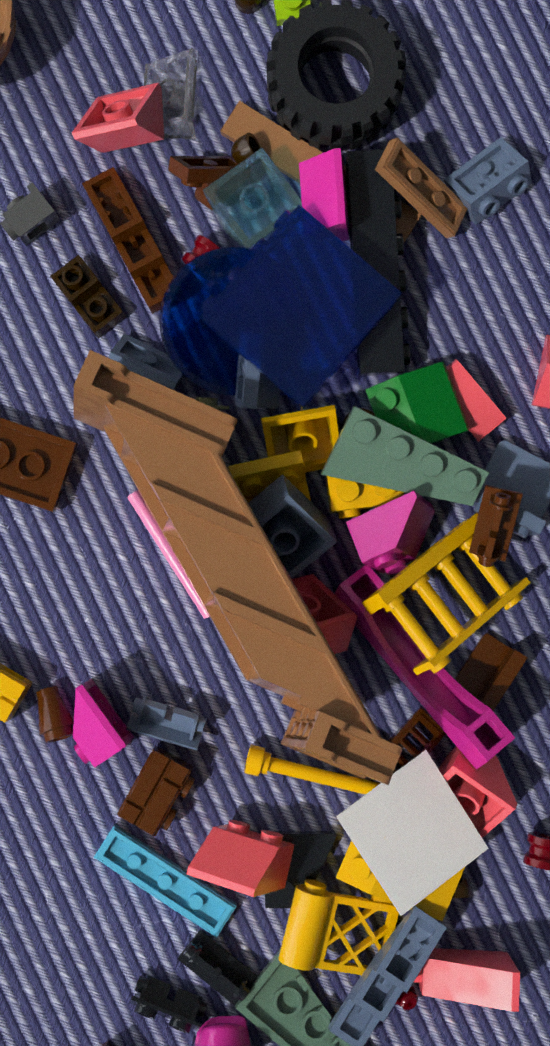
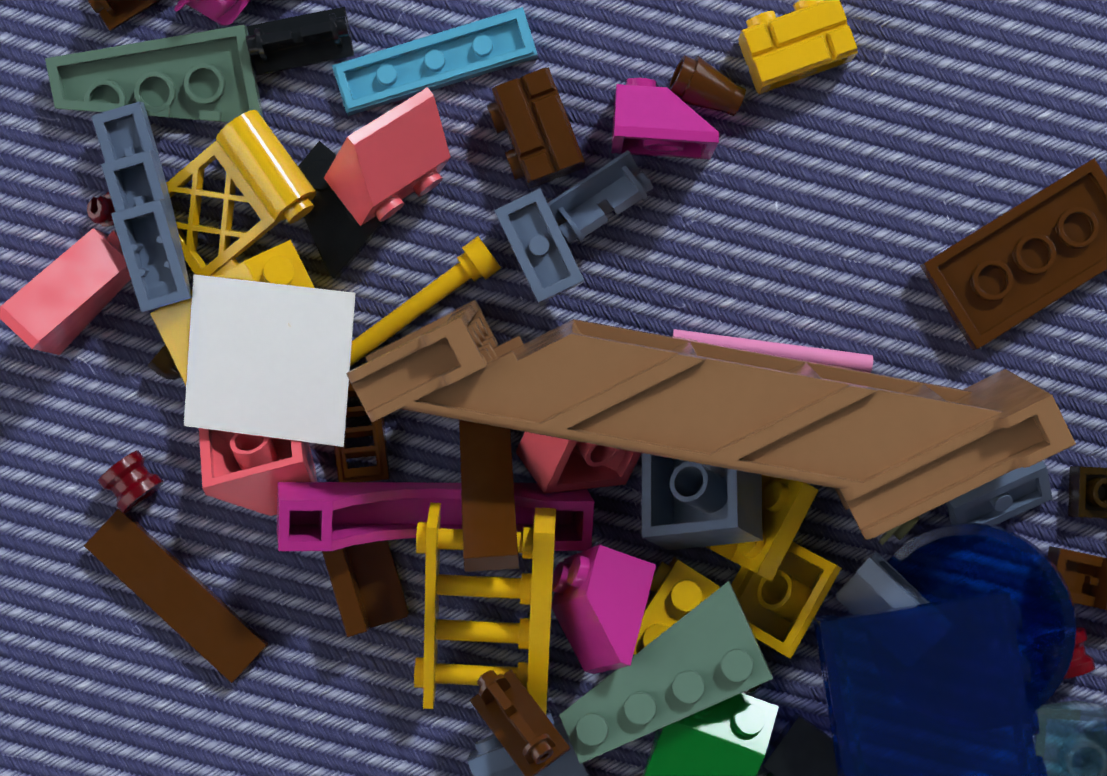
camera: 135 degrees right, 0 degrees up
none -> reddish brown tile [459,420,519,572]
none -> sand blue panel [494,188,585,306]

